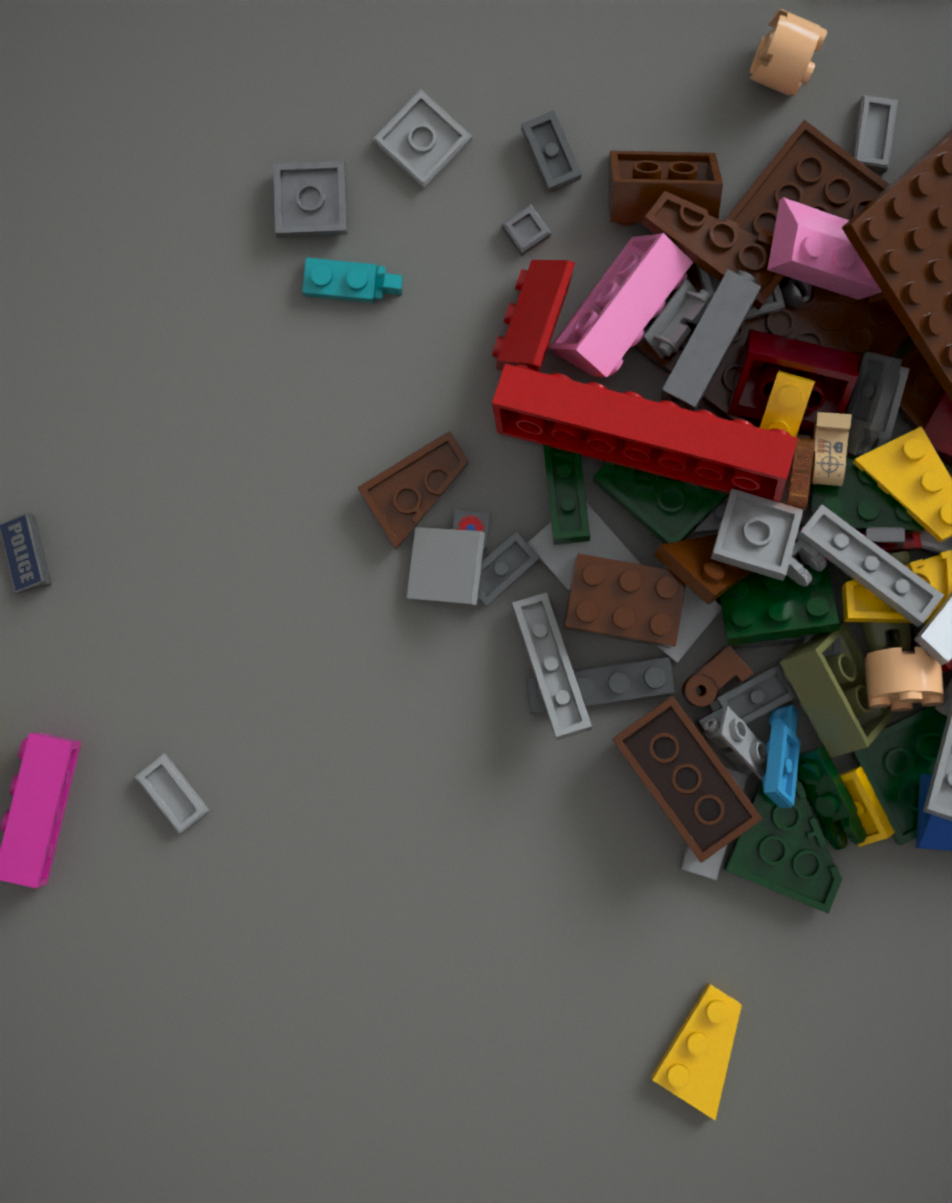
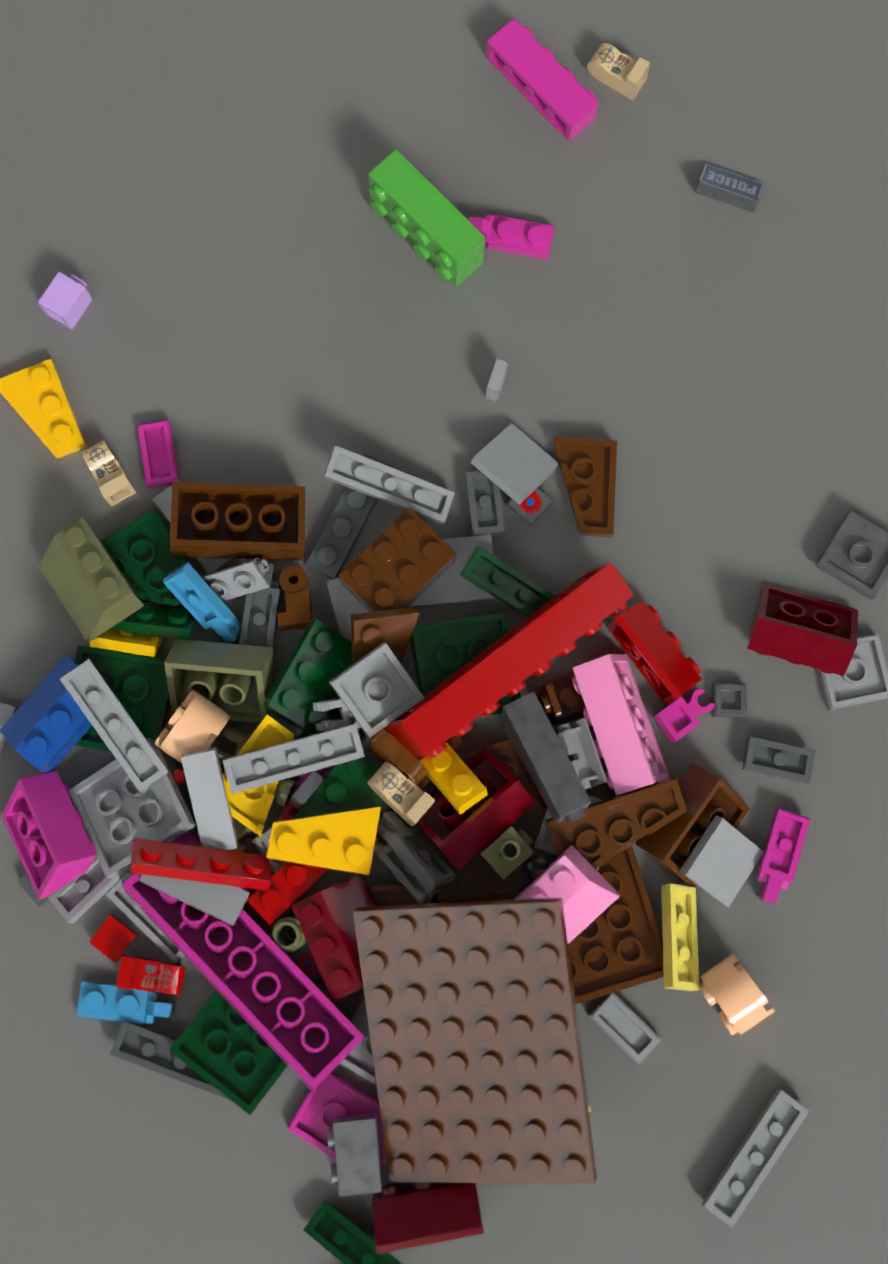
camera: 125 degrees right, 5 degrees down
light grey tile [135,754,210,834] -> none
teal hinge [302,258,403,303] -> none
none -> lavender brick [38,272,93,330]
none -> olive slope [38,517,144,643]
none -> tan leg [81,440,137,507]
none -> dark pink tile [137,420,180,489]
none -> bright green brick [368,149,485,287]
none -> dark pink hinge [468,215,555,260]
none -> olive brick [480,827,534,880]
none -> light grey tile [486,359,508,401]
none -> reddish brown bracket [537,680,586,722]
none -> dark pink plate [653,689,715,743]
none -> light yellow plate [661,883,699,991]
none -> light grey tile [679,815,764,907]
none -> dark red slope [747,583,858,676]
none -> dark pink hinge [757,808,810,904]

